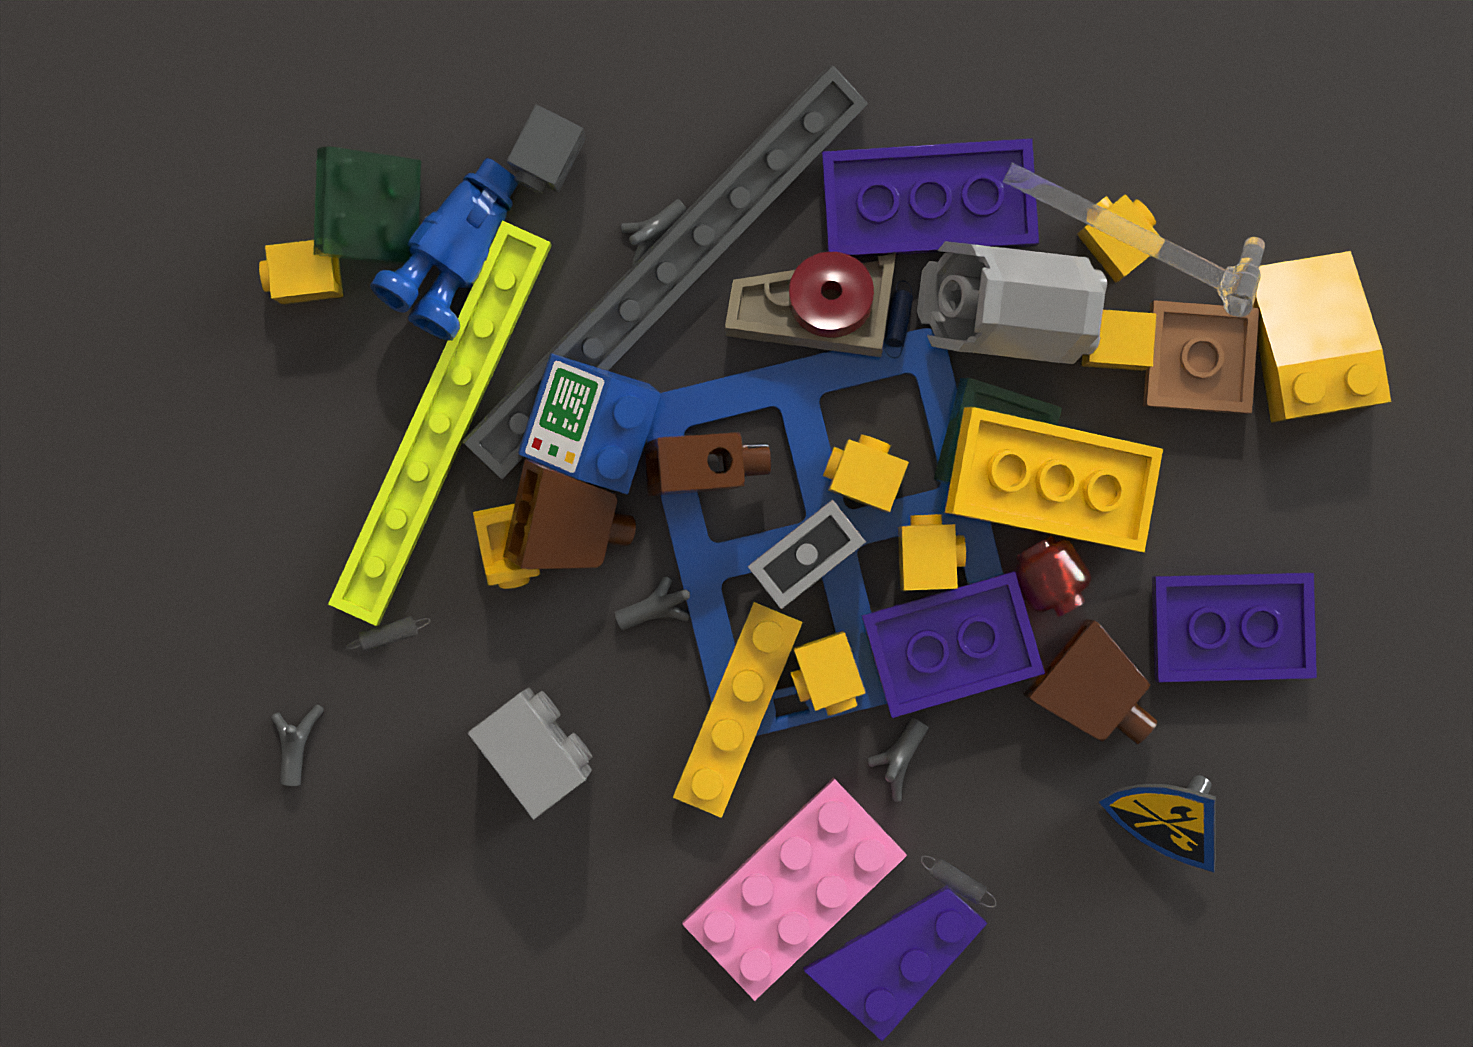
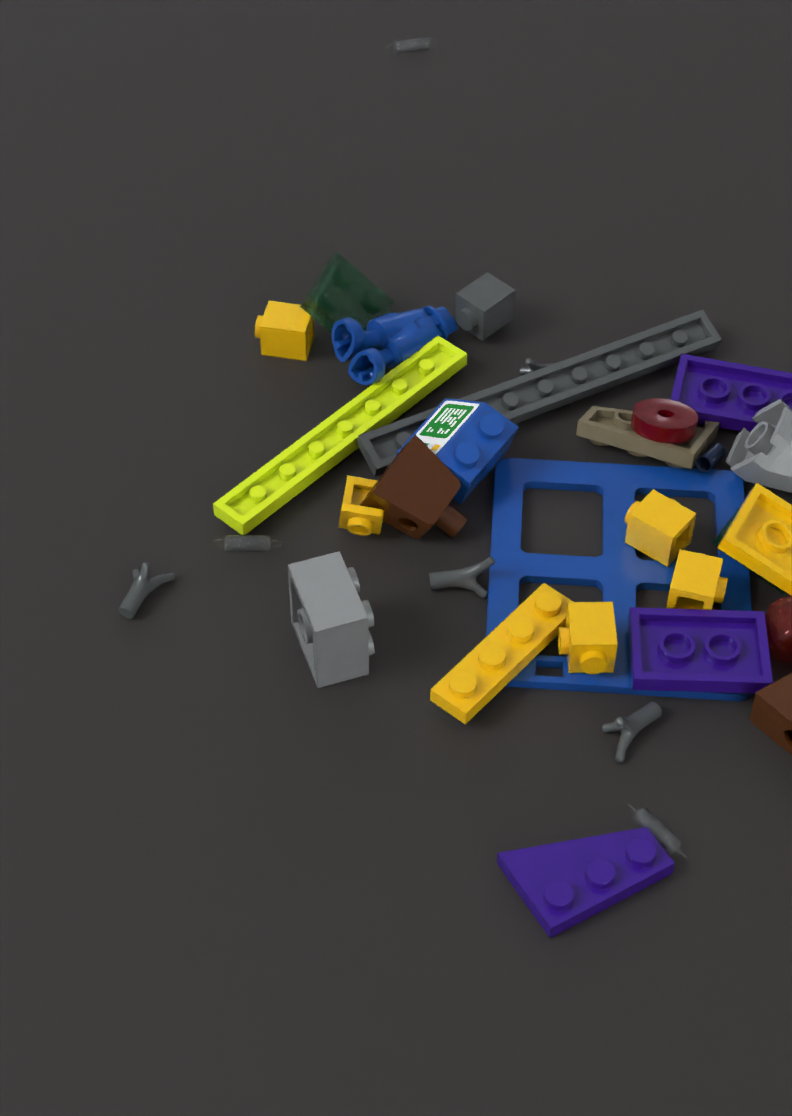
camera: 20 degrees right, 40 degrees down
reddish brown torso [644,433,771,496] -> none
bright pink plate [682,778,907,1001] -> none
light grey brick [747,500,866,609] -> none

